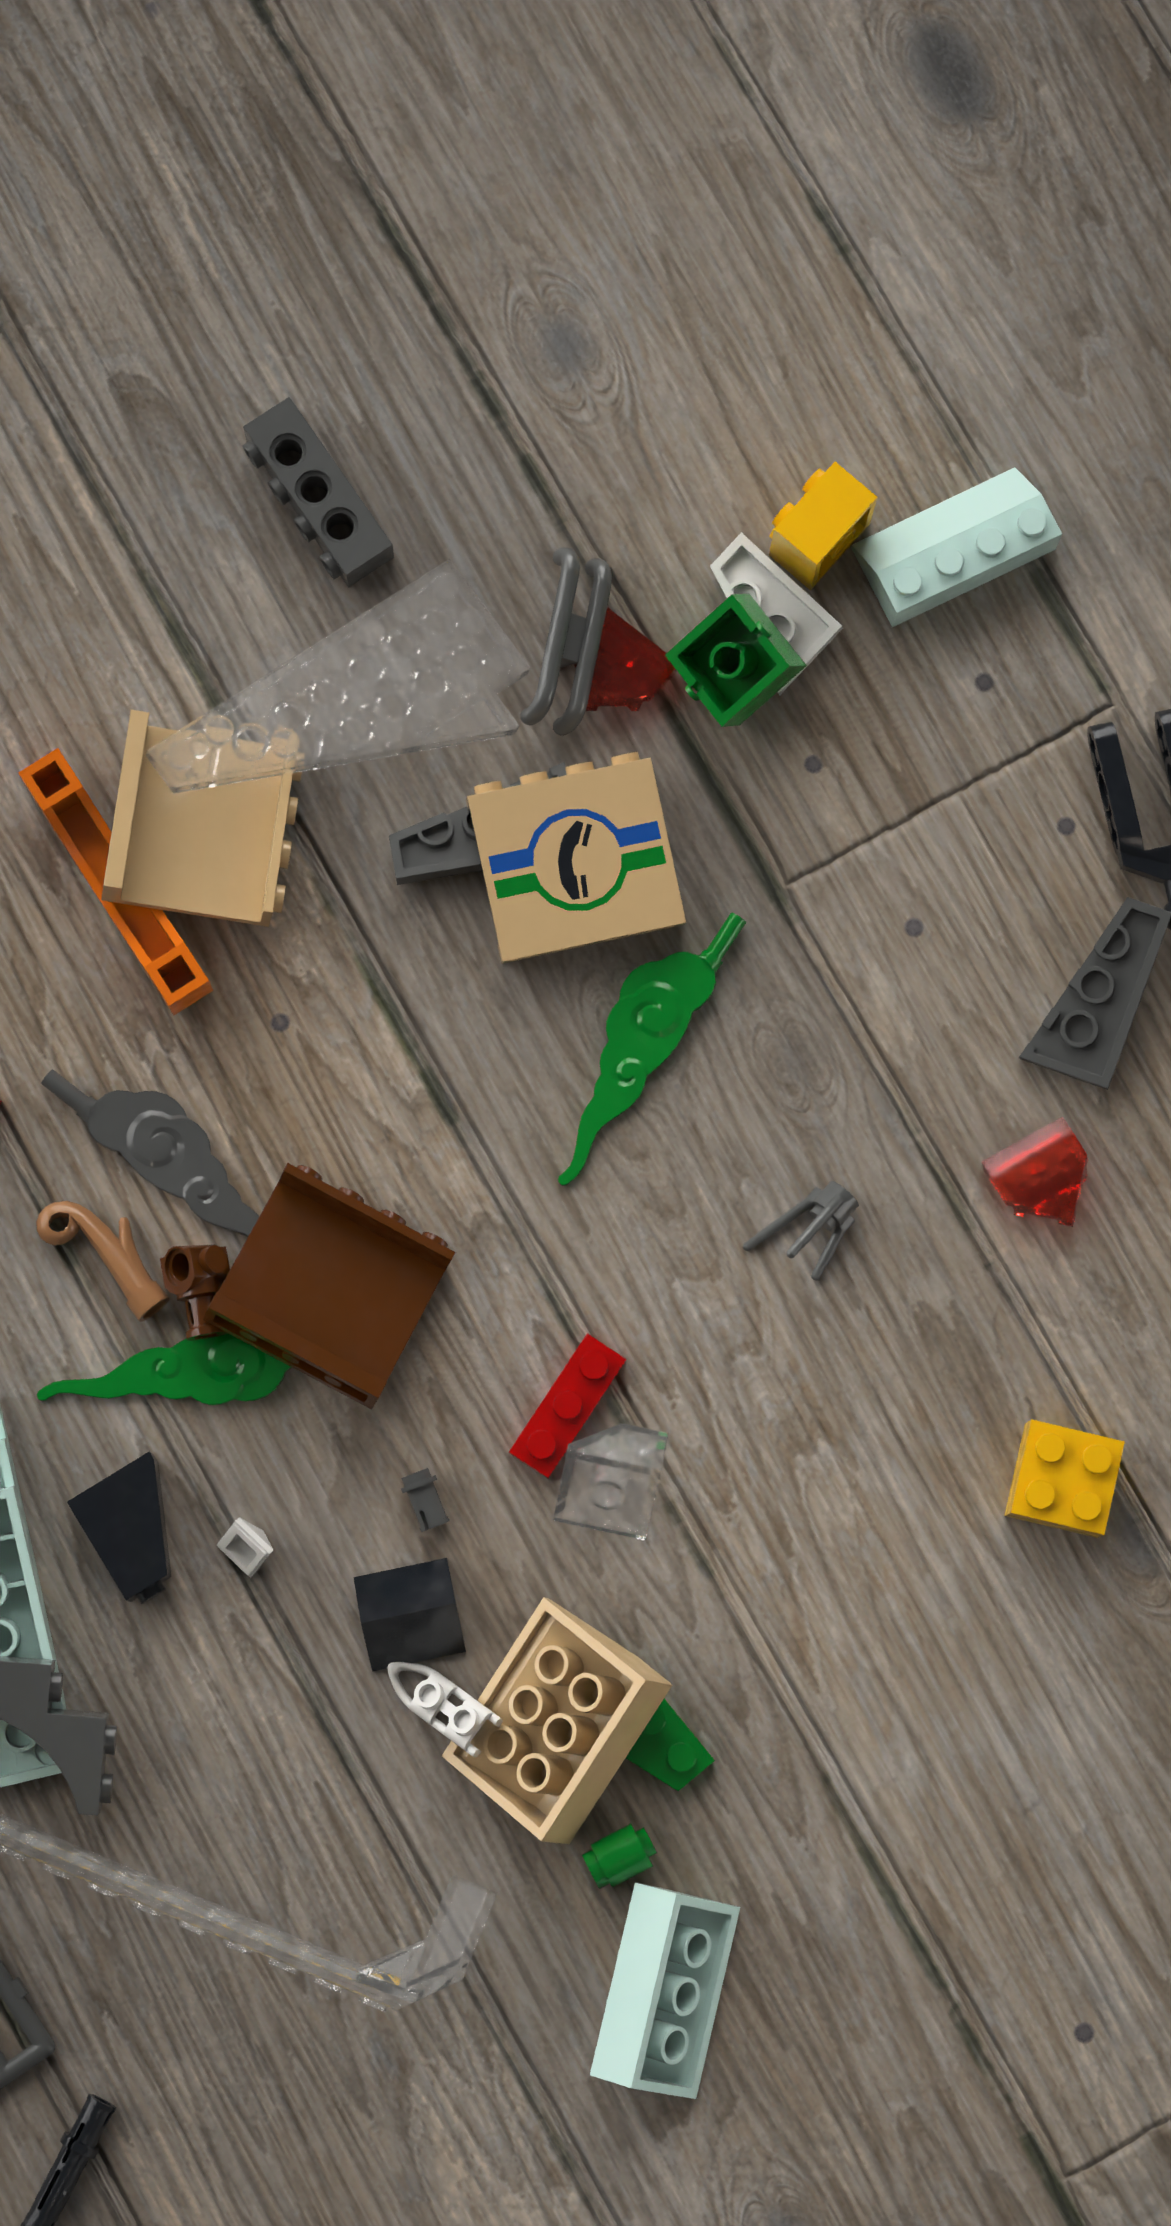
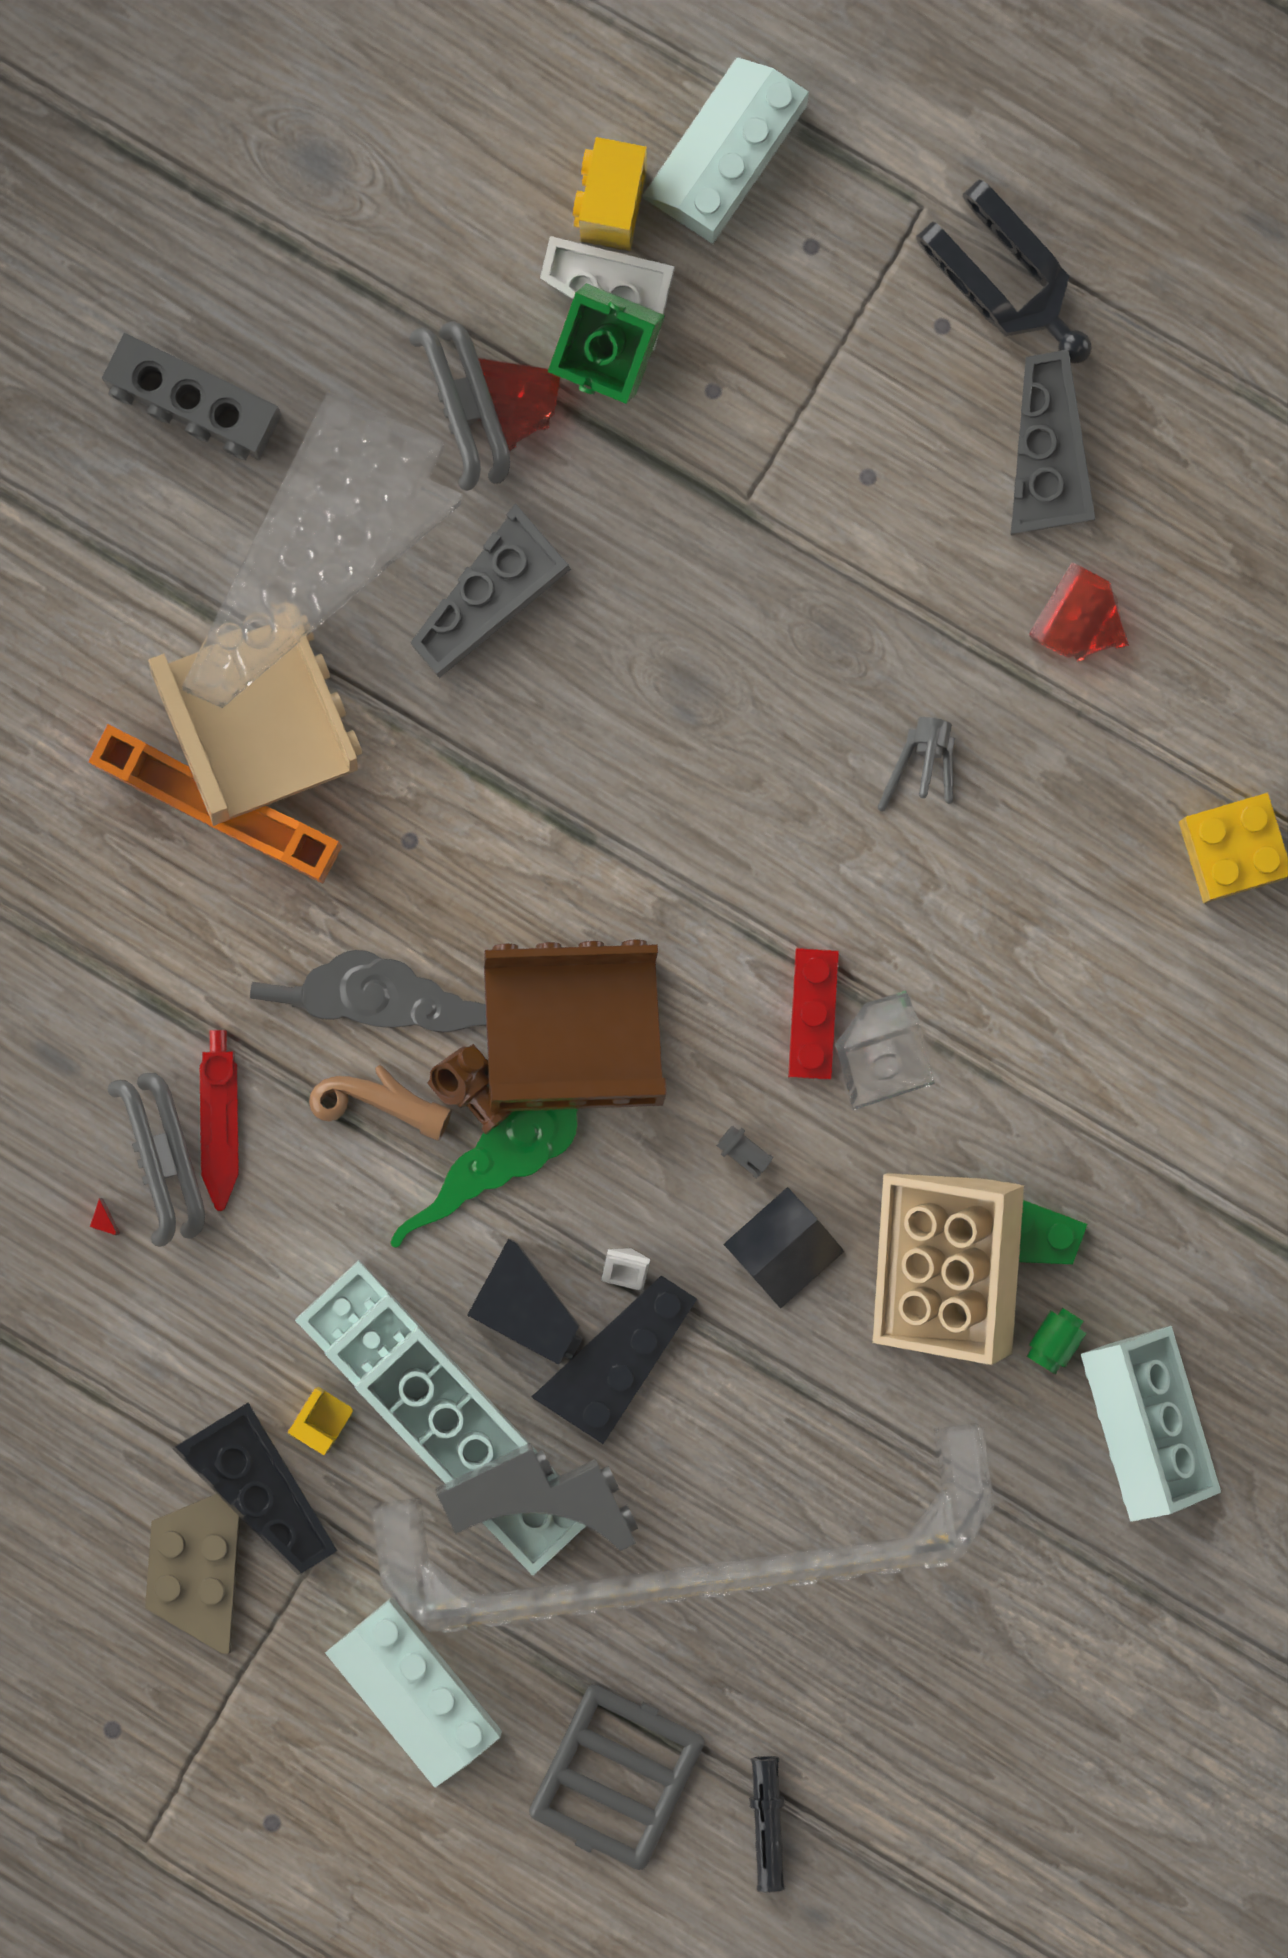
camera: 20 degrees left, 5 degrees up
white piece [387,1662,503,1757] -> none
tan panel [466,752,686,964] -> none
green piece [558,912,746,1186] -> none
none -> black wing [531,1275,697,1444]

